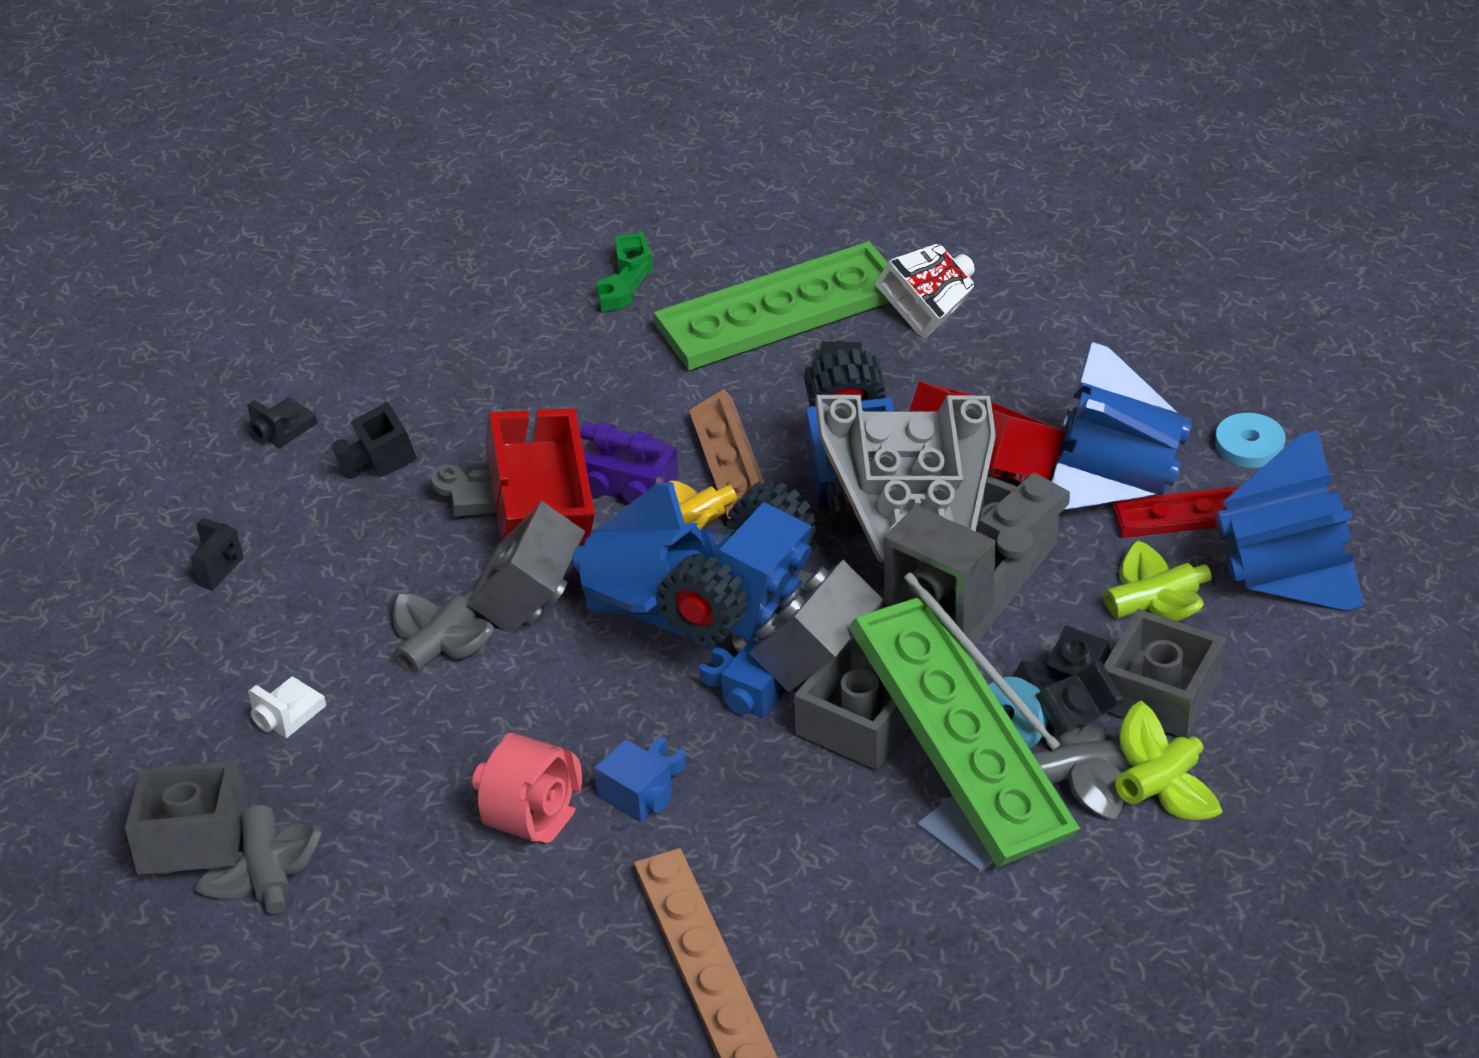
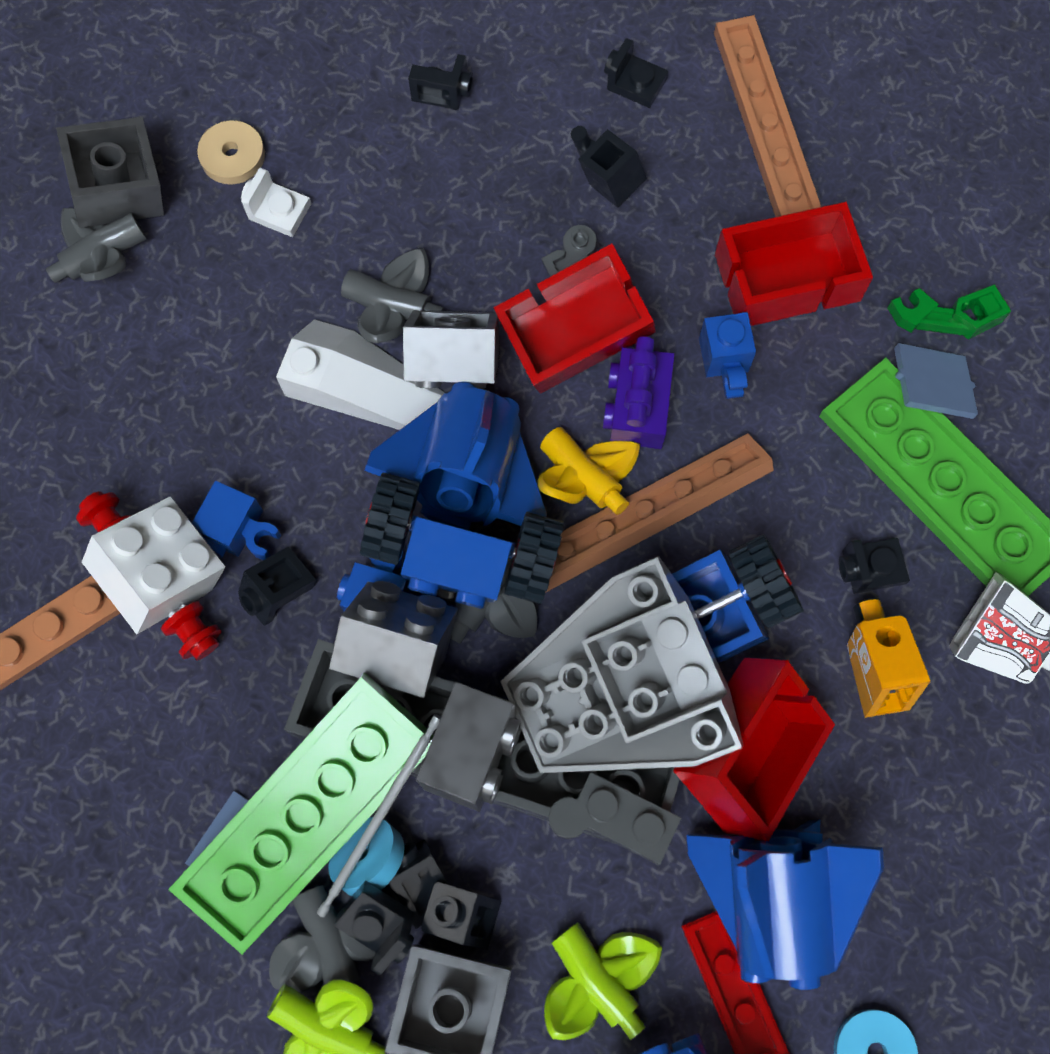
camera: 75 degrees right, 30 degrees up
coral brick [472,732,582,843] -> none
none -> white brick [76,491,225,661]
none -> tan piece [197,121,265,184]
none -> black bracket [238,547,316,626]
none -> white wedge [276,319,445,430]
none -> blue brick [699,312,756,399]
none -> nougat plate [714,15,821,217]
none -> red piece [715,202,873,326]
none -> light orange torso [847,599,931,718]
none -> sand blue piece [894,343,978,419]

